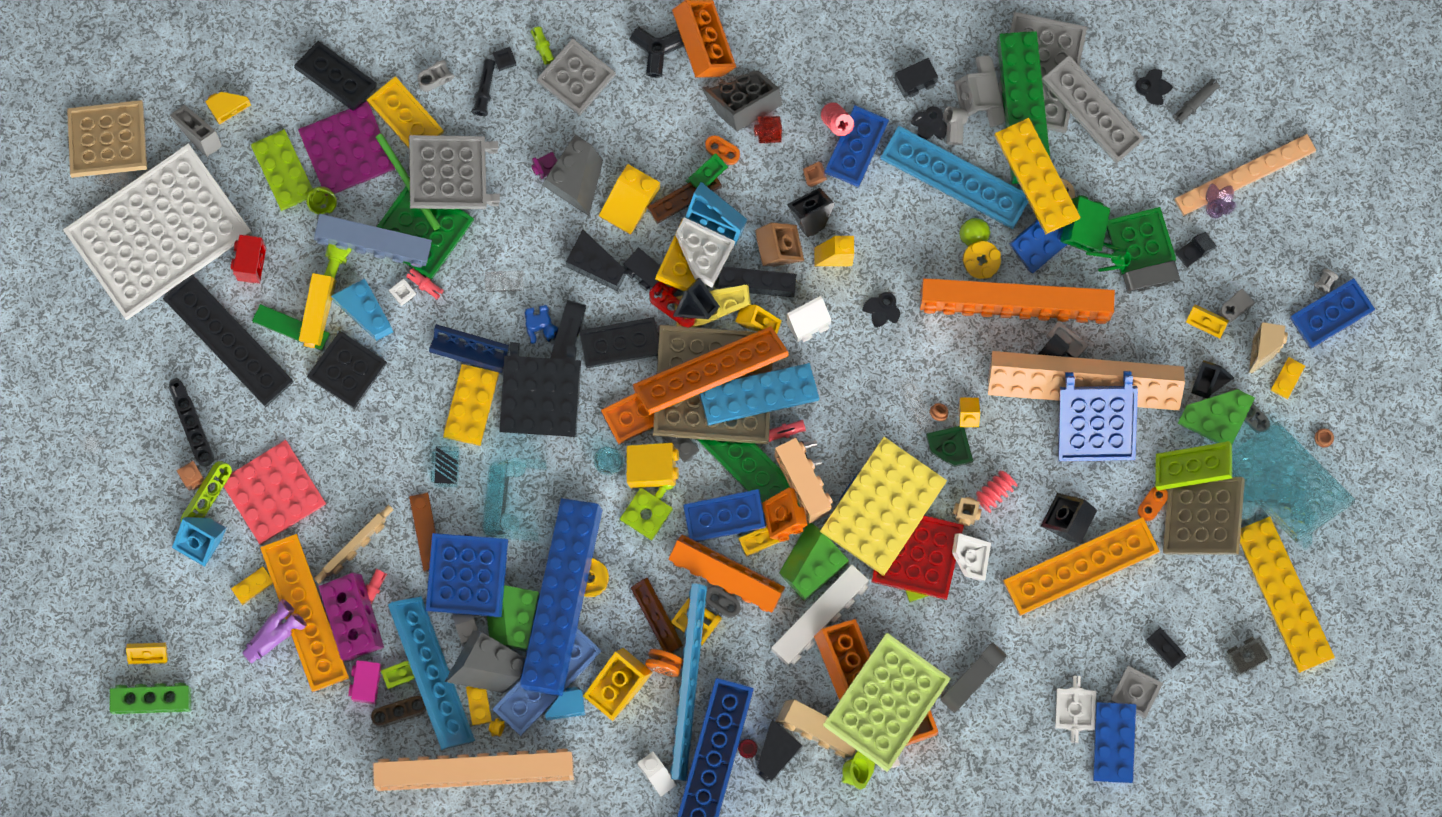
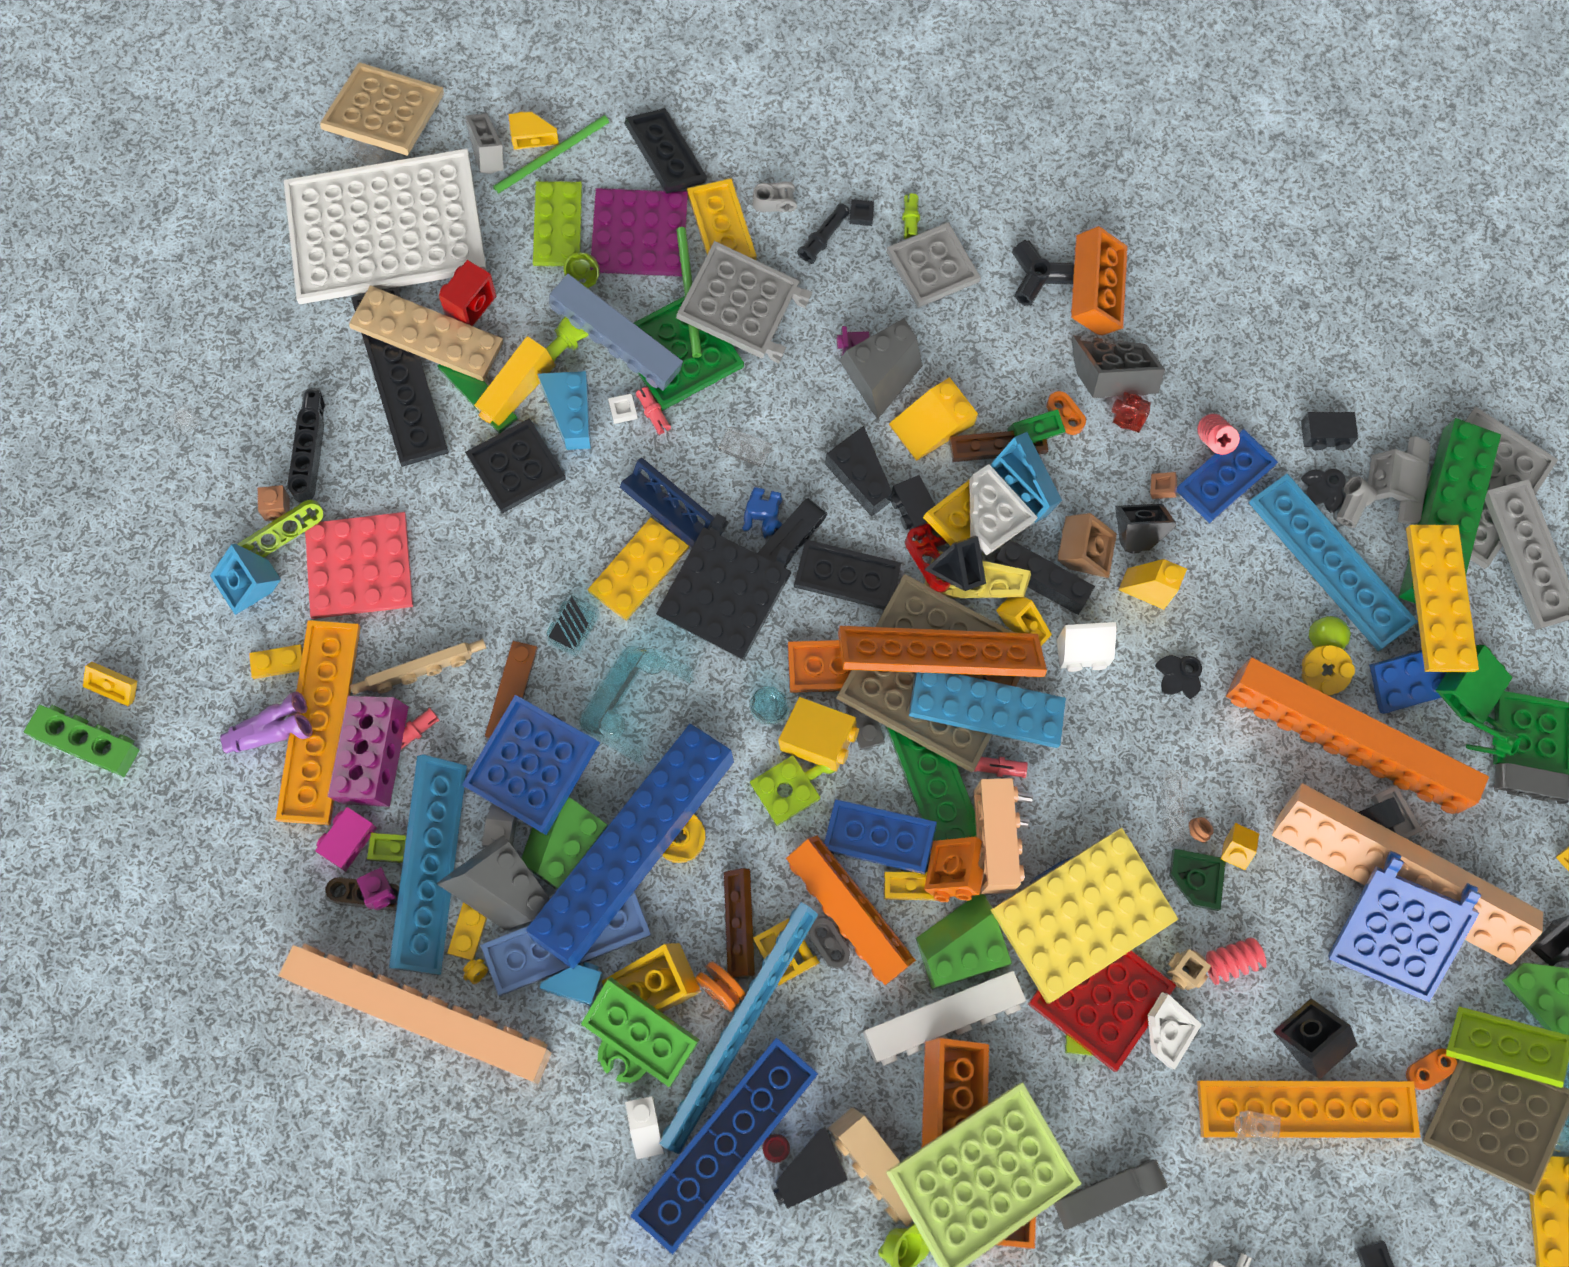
camera: 20 degrees right, 5 degrees down
none -> tan plate [349,285,503,381]
none -> magenta bracket [356,867,396,910]
none -> bright green piece [493,115,609,194]
none -> bright green plate [581,977,700,1087]
none -> clear brick [1234,1111,1281,1146]

